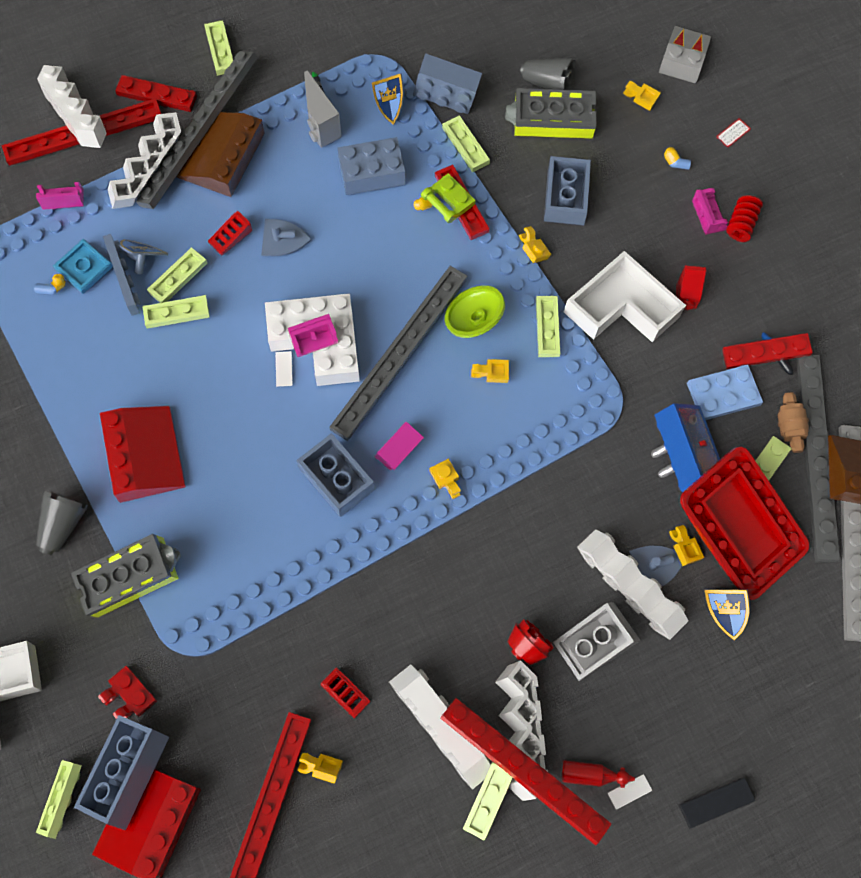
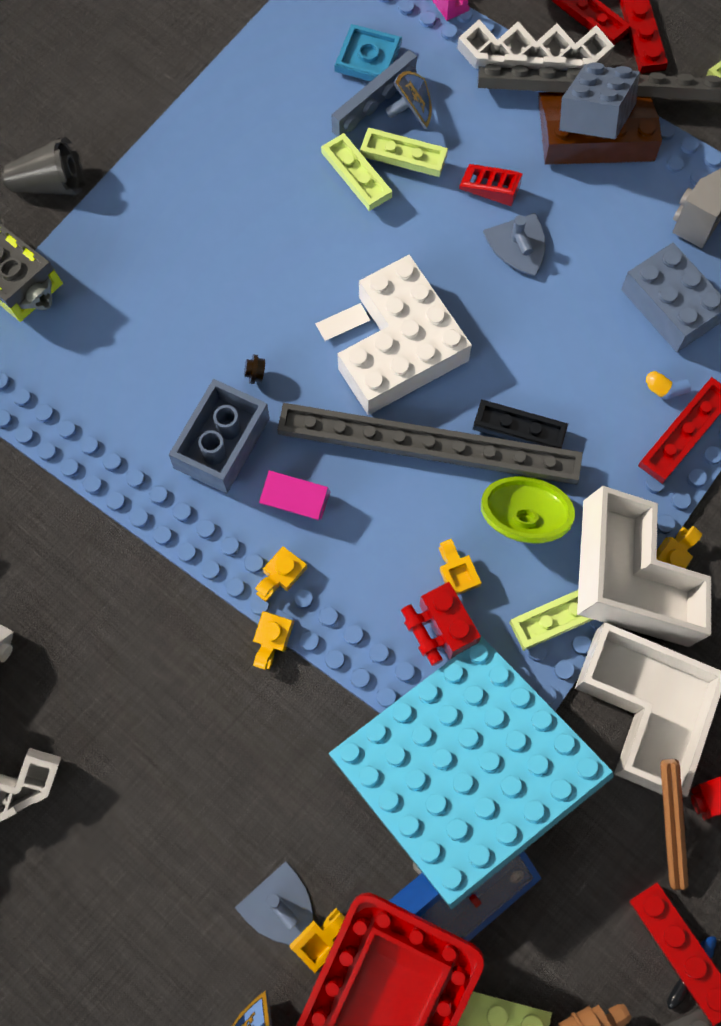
camera: 70 degrees right, 0 degrees up
arm [35,274,66,295] -> none
red slope [100,406,186,503] -> none
dark pink hinge [288,314,338,357] -> none
lime plate [421,173,475,223] -> none
red cone [508,619,554,665] -> none
light grey slope [553,602,641,681] -> none
white brick [577,530,689,639] -> none
light blue plate [687,365,763,420] -> none
none -> dark brown plate [244,354,265,384]
none -> yellow plate [253,611,295,670]
none -> medium azure plate [329,636,614,909]
none -> red brick [401,582,481,666]
none -> black tile [473,399,568,449]
none -> sand blue brick [559,62,640,139]
none -> white piece [577,486,711,647]
none -> medium nougat axle [660,759,689,890]

